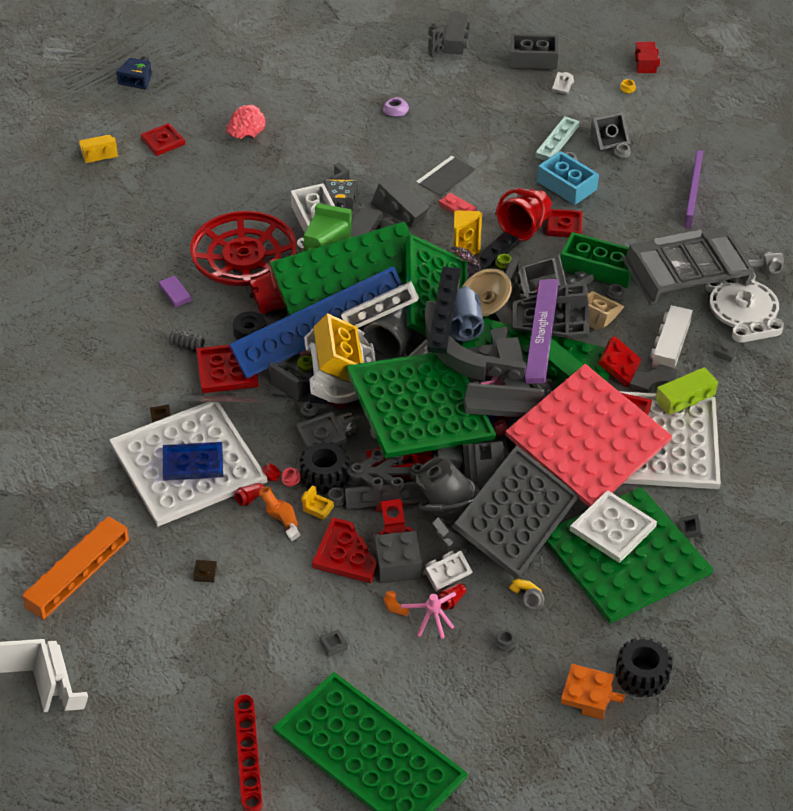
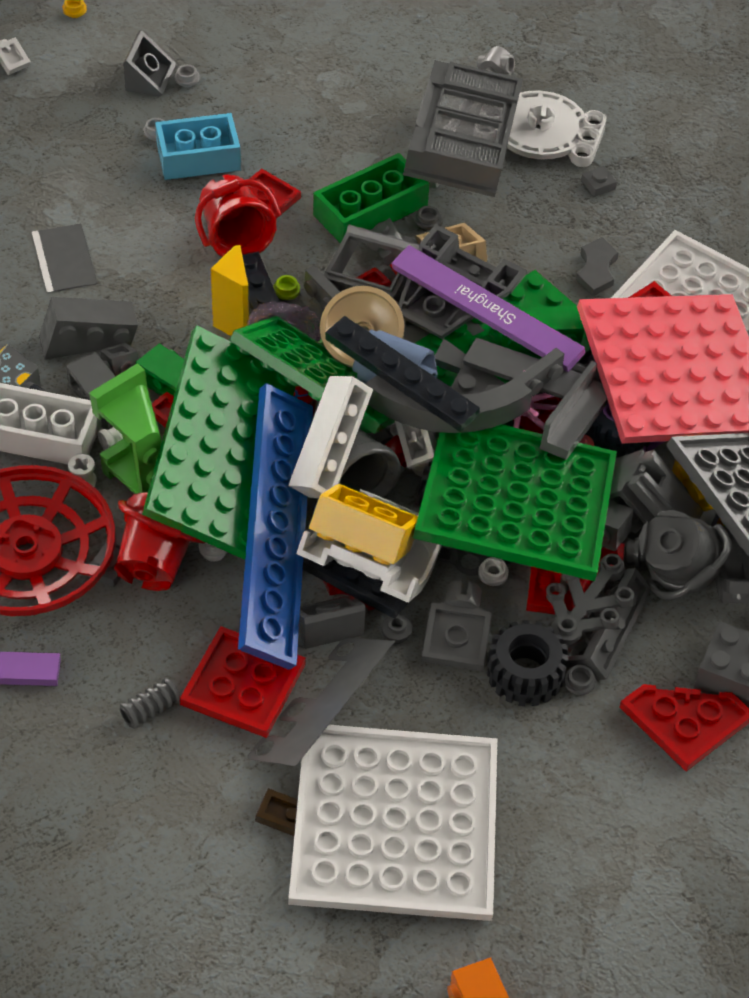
camera: 60 degrees left, 5 degrees up
clear blue plate [163,442,224,481] -> none
dark brown plate [193,560,217,583] -> none
black tyre [233,311,266,340] -> none
red cone [234,483,264,506] -> none
orange arm [259,487,300,541] -> none
red plate [262,463,281,482] -> none
coral plate [281,468,301,487] -> none
lime plate [297,356,313,373] -> none
yellow bracket [301,486,334,520] -> none
red piece [375,499,413,535] -> none
coral plate [439,193,476,214] -> none
light aqua plate [535,116,579,161] -> none
red plate [598,336,642,387] -> none
white brick [650,305,693,368] -> none
lime brick [656,367,718,415] -> none
medium lavender tile [684,150,703,229] -> none

